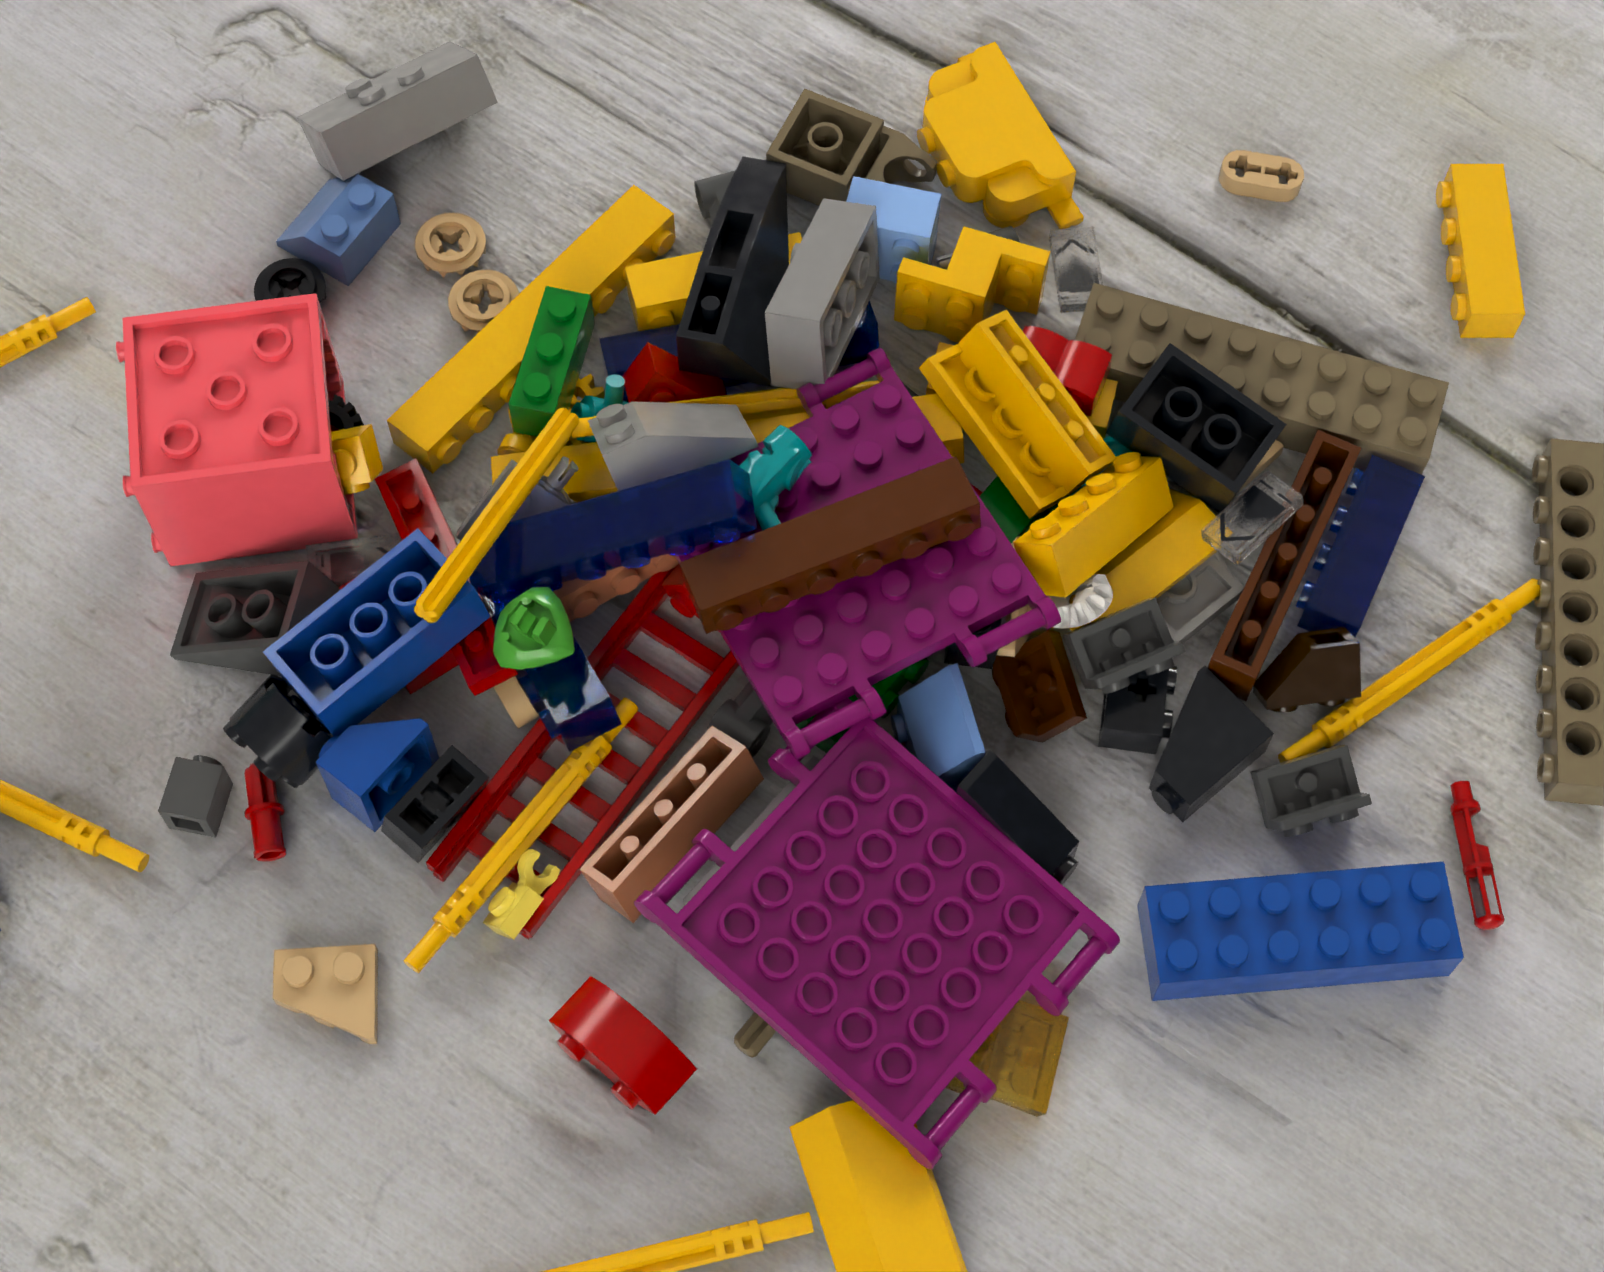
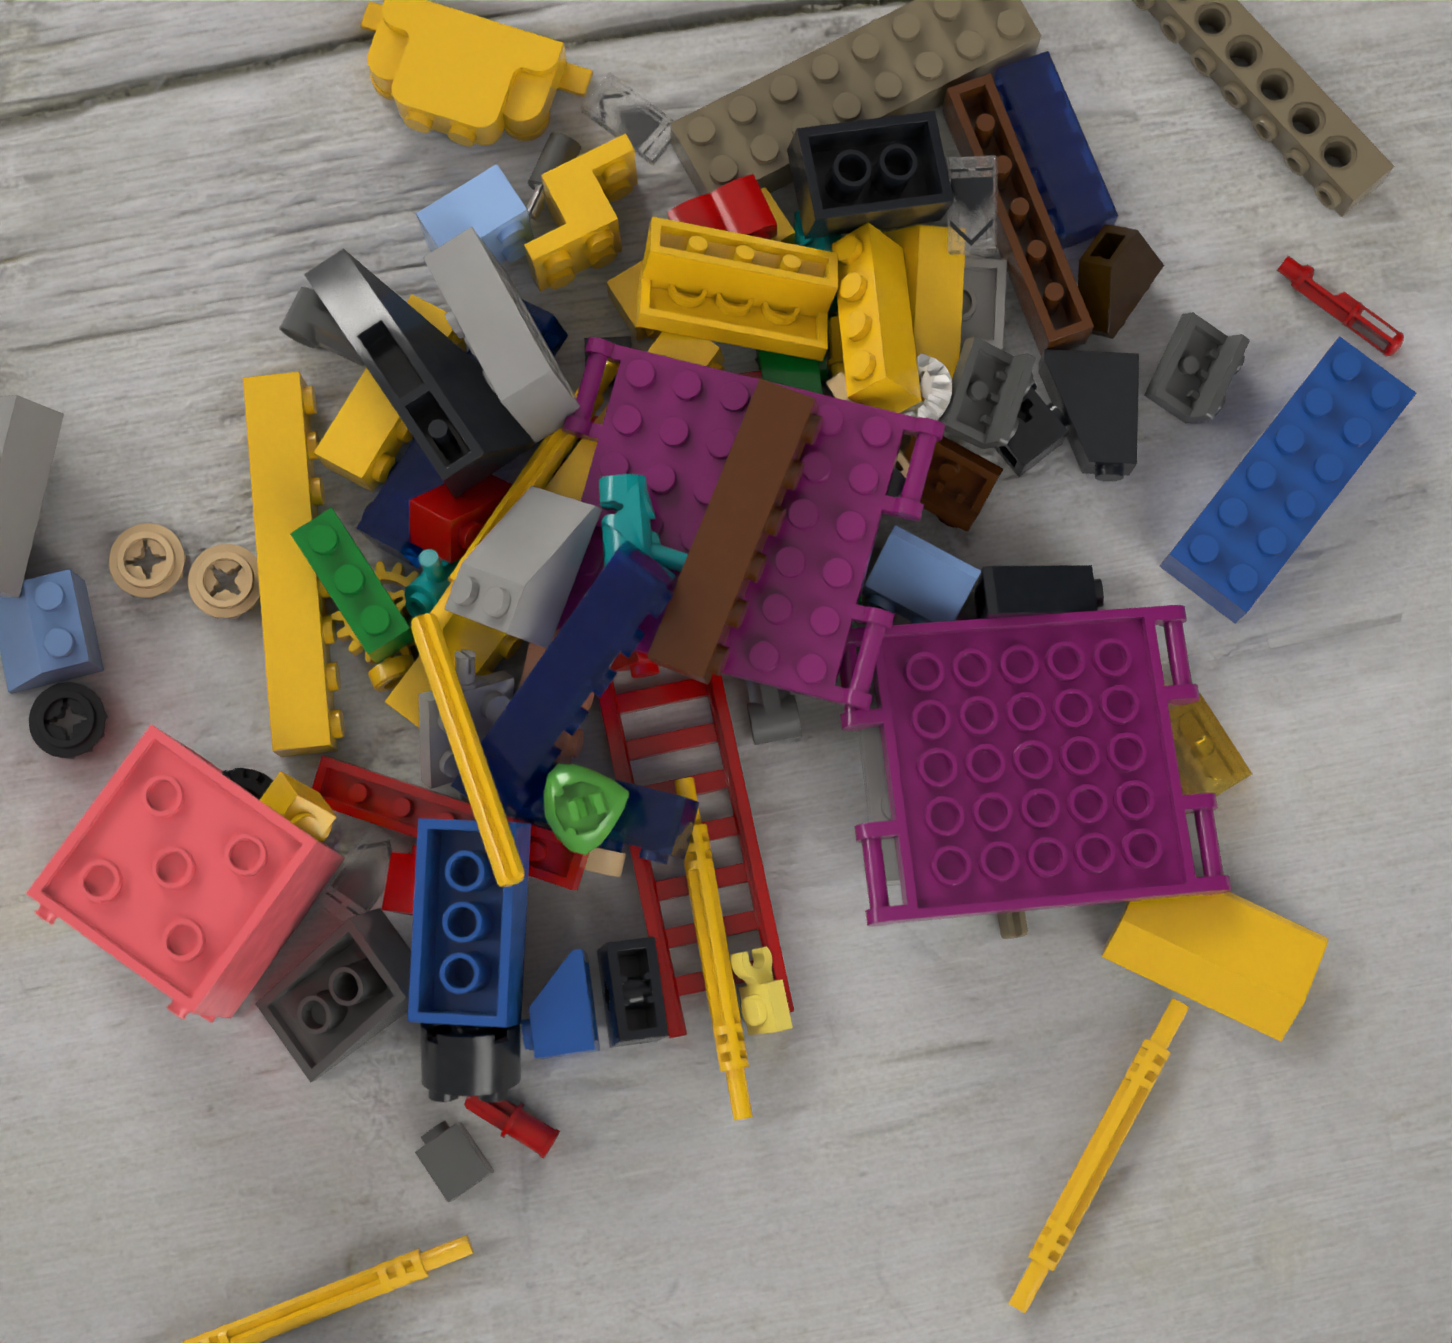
camera: 45 degrees left, 15 degrees up
tan wing [273,944,378,1044] -> none
red brick [549,976,697,1115] -> none
nougat brick [579,725,764,923] -> none
dark tan brick [766,88,937,206] -> none
yellow axle [1278,578,1540,763] -> none

